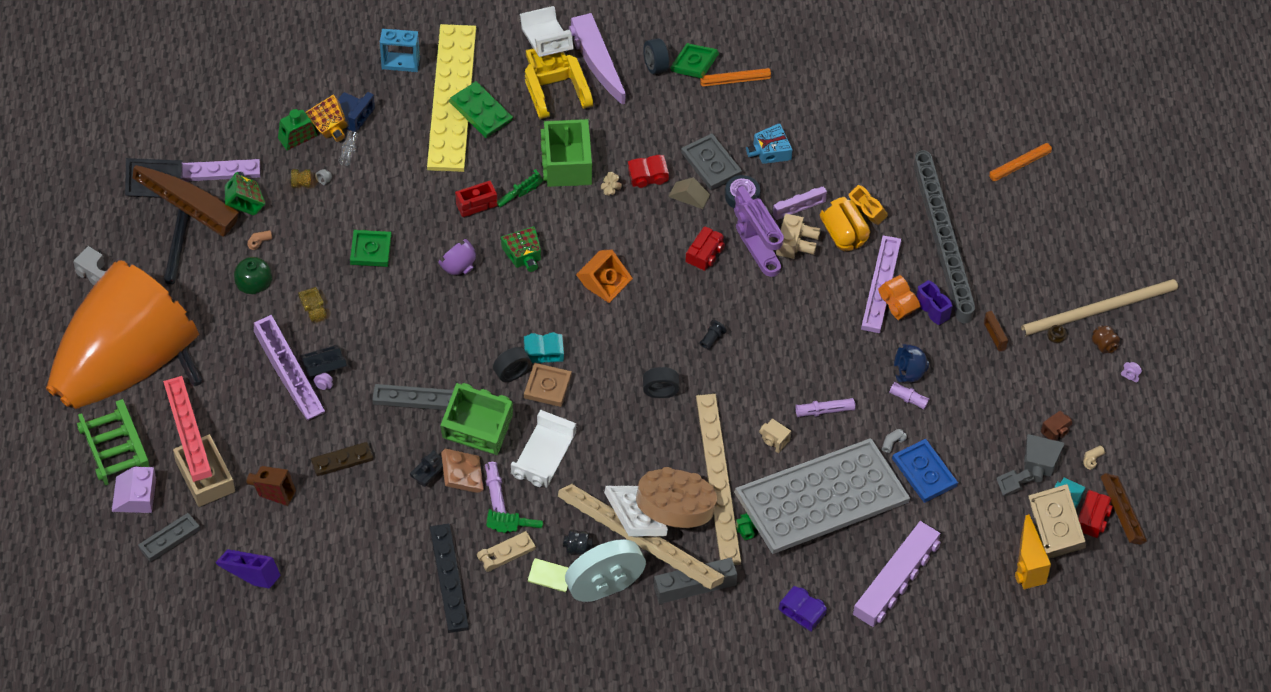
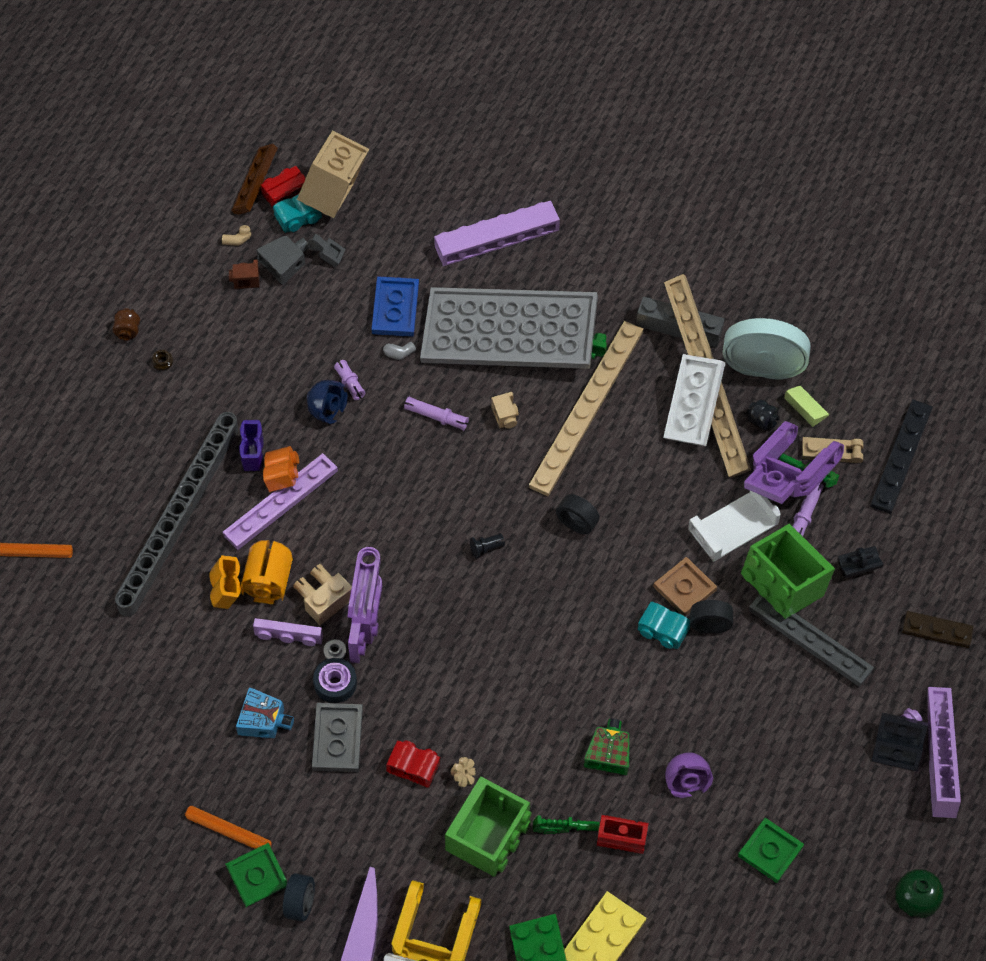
camera: 145 degrees left, 5 degrees up
nougat arm [248,230,272,250] -> none
clear yellow plate [298,287,326,322] -> none
nougat plate [441,449,483,493] -> none
orange slope [576,250,633,303] -> none
medium nougat piece [636,467,717,528] -> none
dark tan slope [669,177,710,209] -> none
red brick [685,226,725,271] -> none
dark purple brick [779,586,827,632] -> none
reddish brown tile [984,311,1008,352] -> none
light orange slope [1015,514,1051,589] -> none
tan piece [1021,279,1178,336] -> none
lavender plate [1121,362,1142,382] -> none
none -> medium lavender plate [744,421,844,504]

